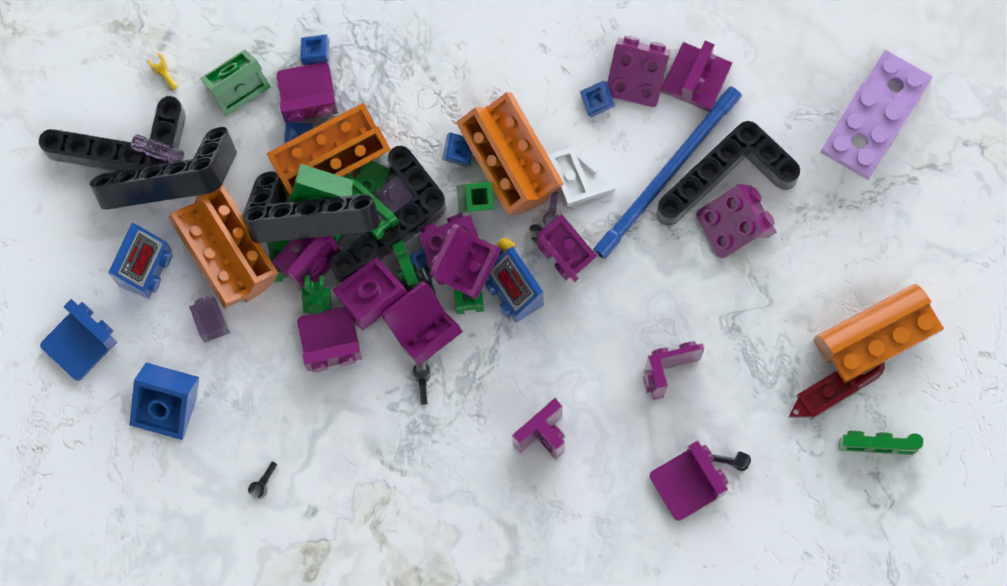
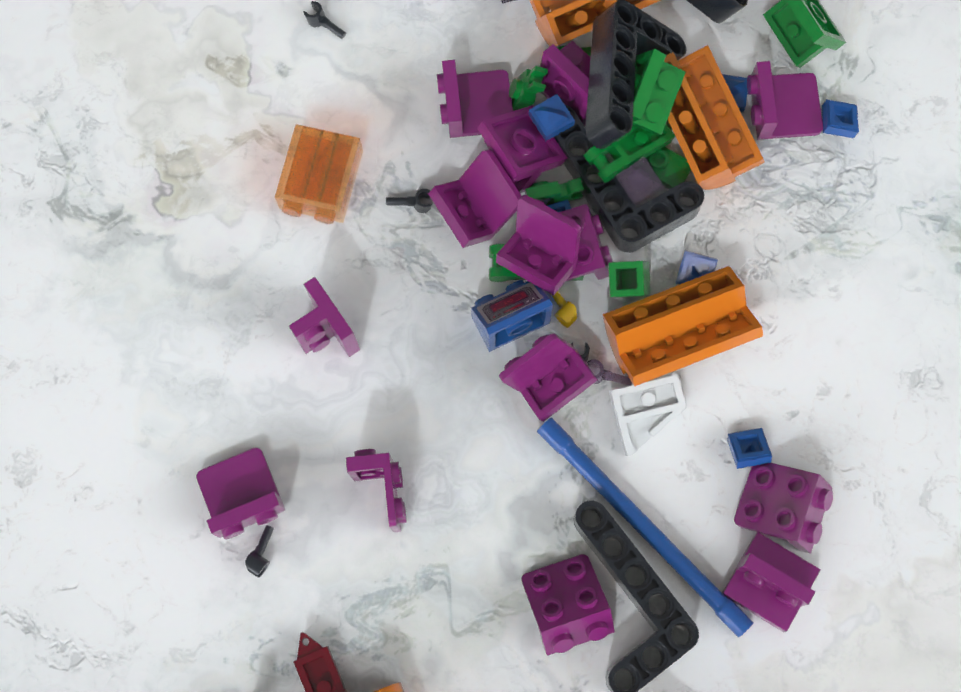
camera: 95 degrees right, 0 degrees up
none -> clear orange brick [274,124,363,224]
none -> blue tile [528,94,575,141]

